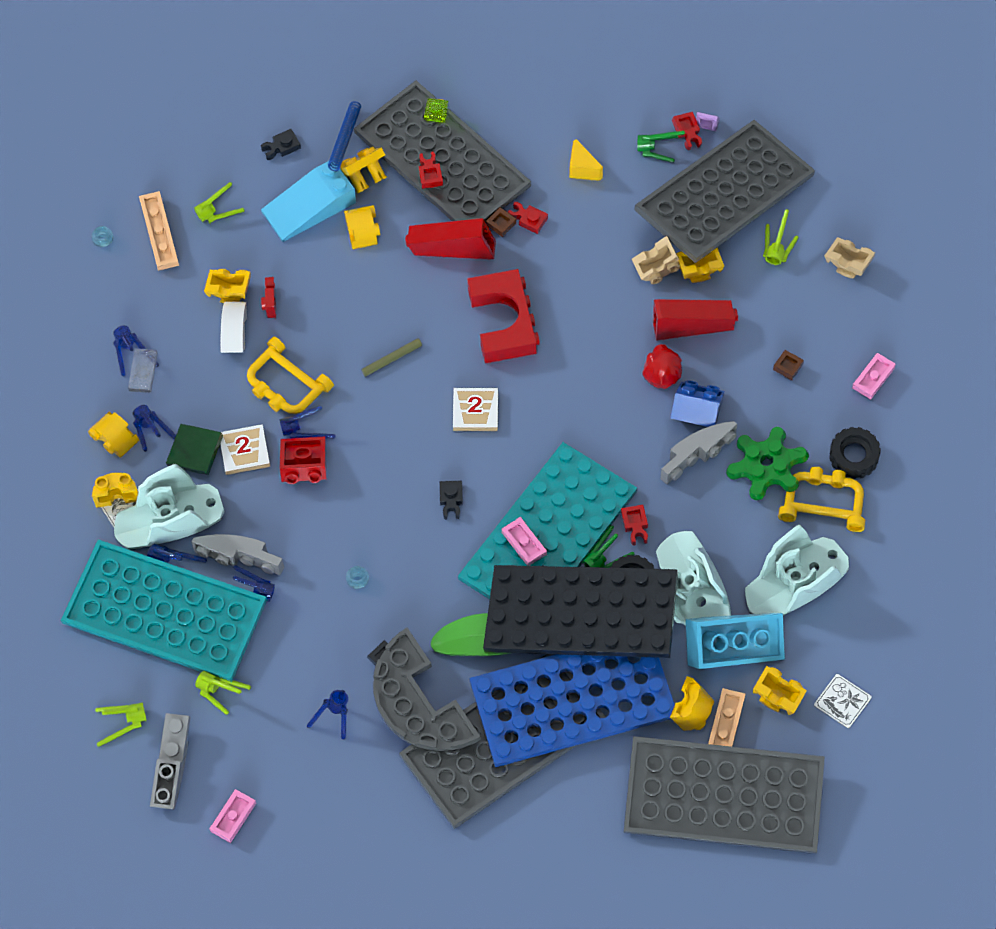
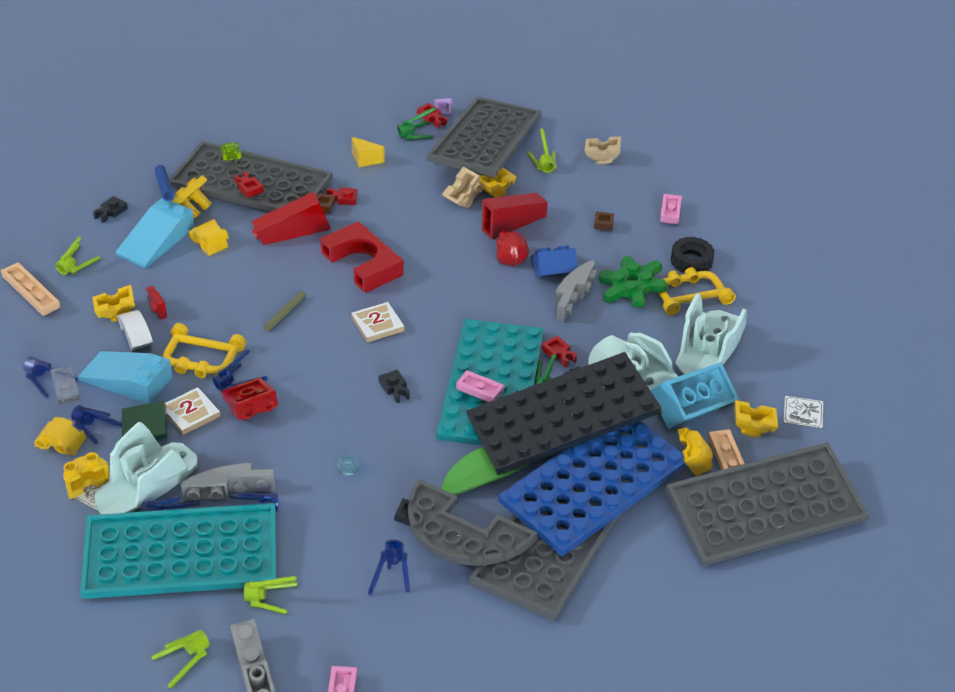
camera: 30 degrees left, 20 degrees down
none -> medium azure slope [77,351,173,404]

